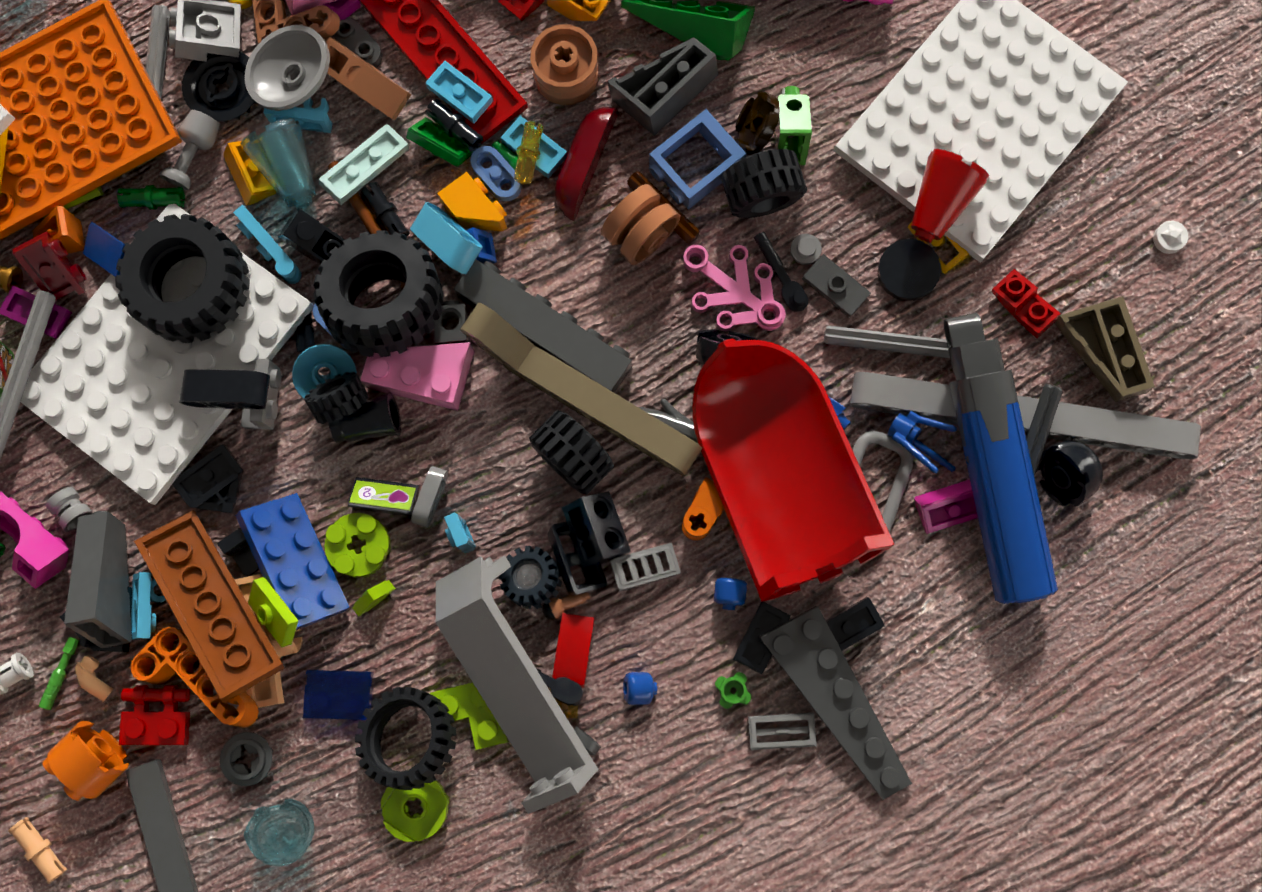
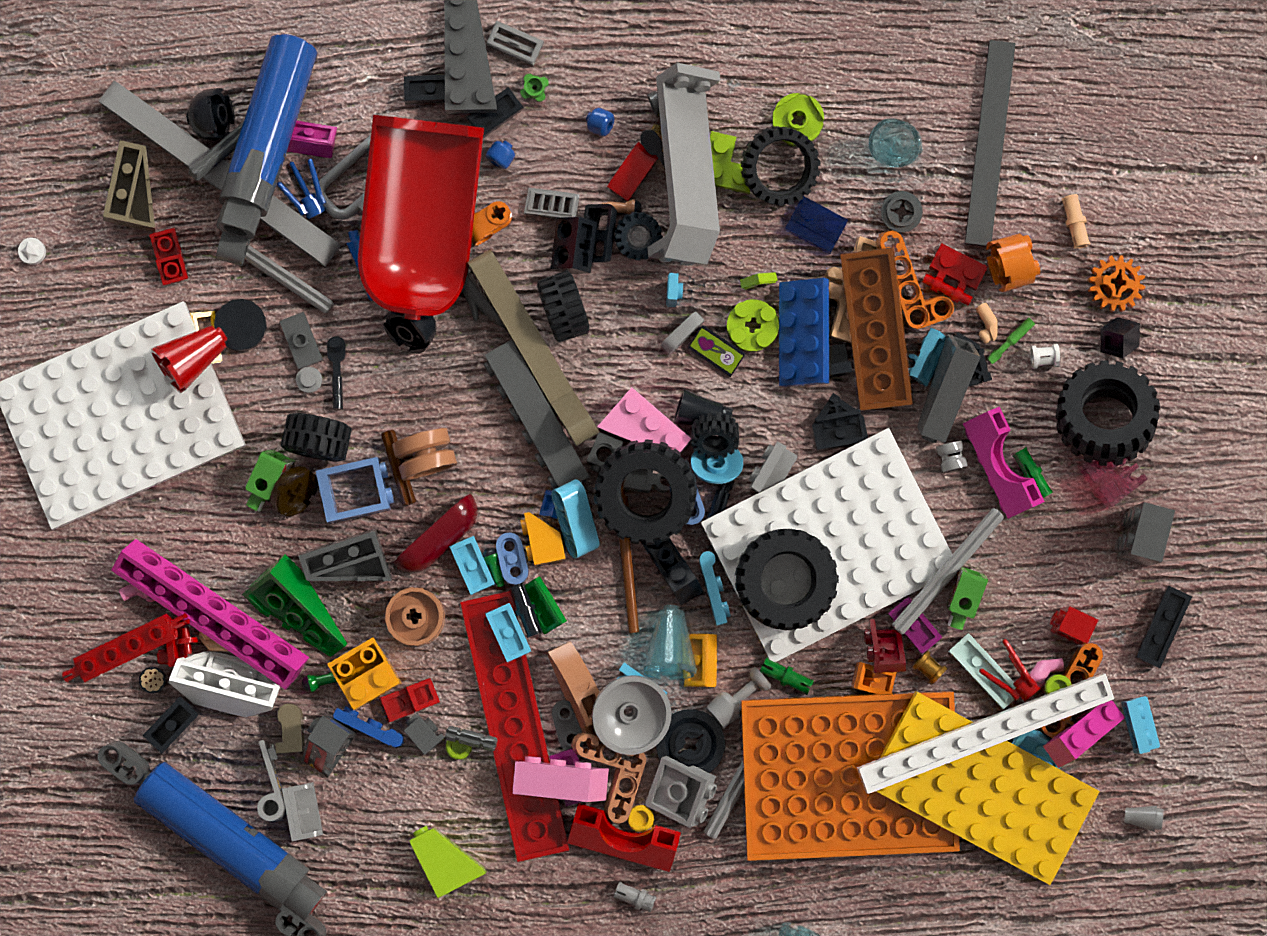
camera: 160 degrees left, 5 degrees up
blue slope [83,221,125,277] -> none
black beam [179,369,270,409] -> none
lime plate [248,577,298,648] -> none
light aqua plate [319,124,409,205] -> none
black pin [361,182,410,238] -> none
clear yellow axle [514,121,544,184] -> none
bright pink plant [683,245,785,332] -> none

